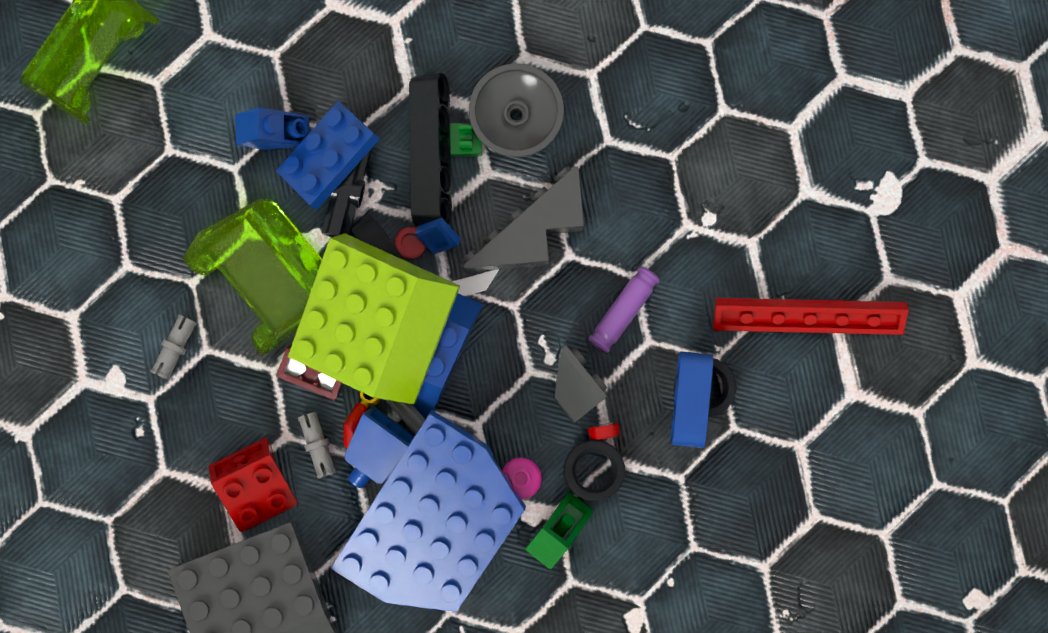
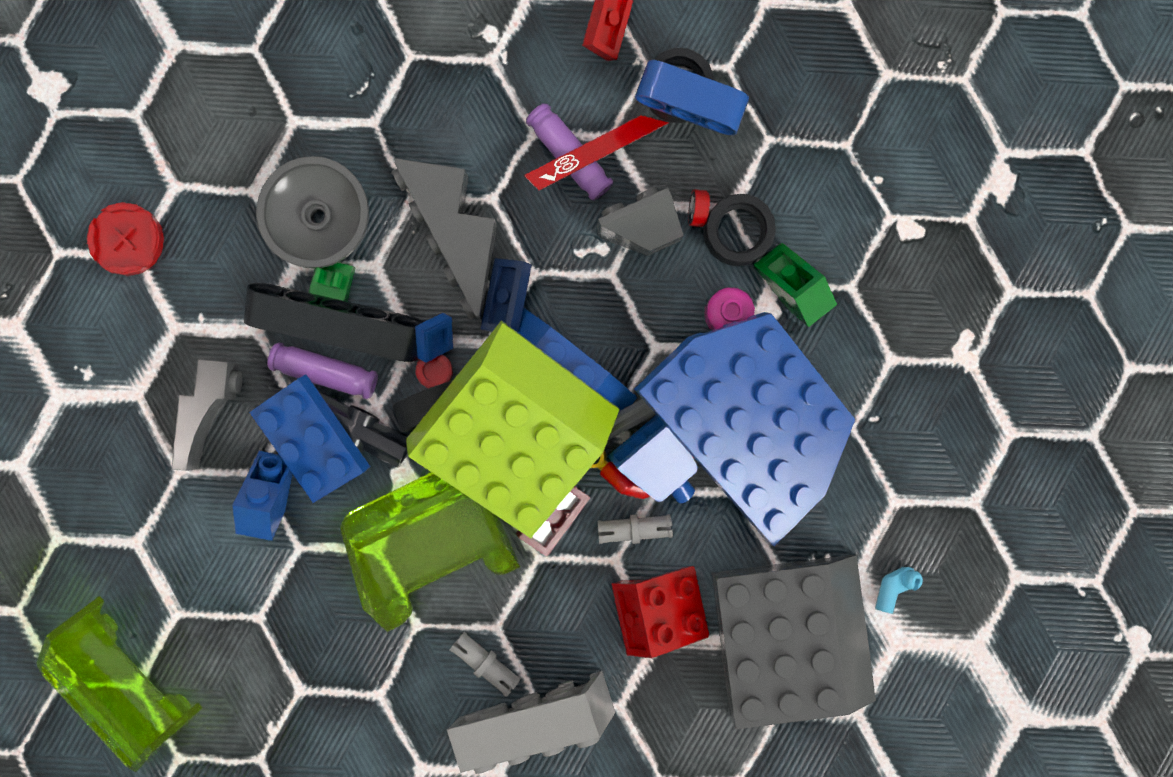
camera: 75 degrees left, 5 degrees up
none -> slope [172,359,243,471]
none -> medium lavender axle [267,342,378,399]
none -> light grey wedge [447,671,615,774]
none -> dark blue plate [480,258,532,332]
none -> red sticker [524,115,669,191]

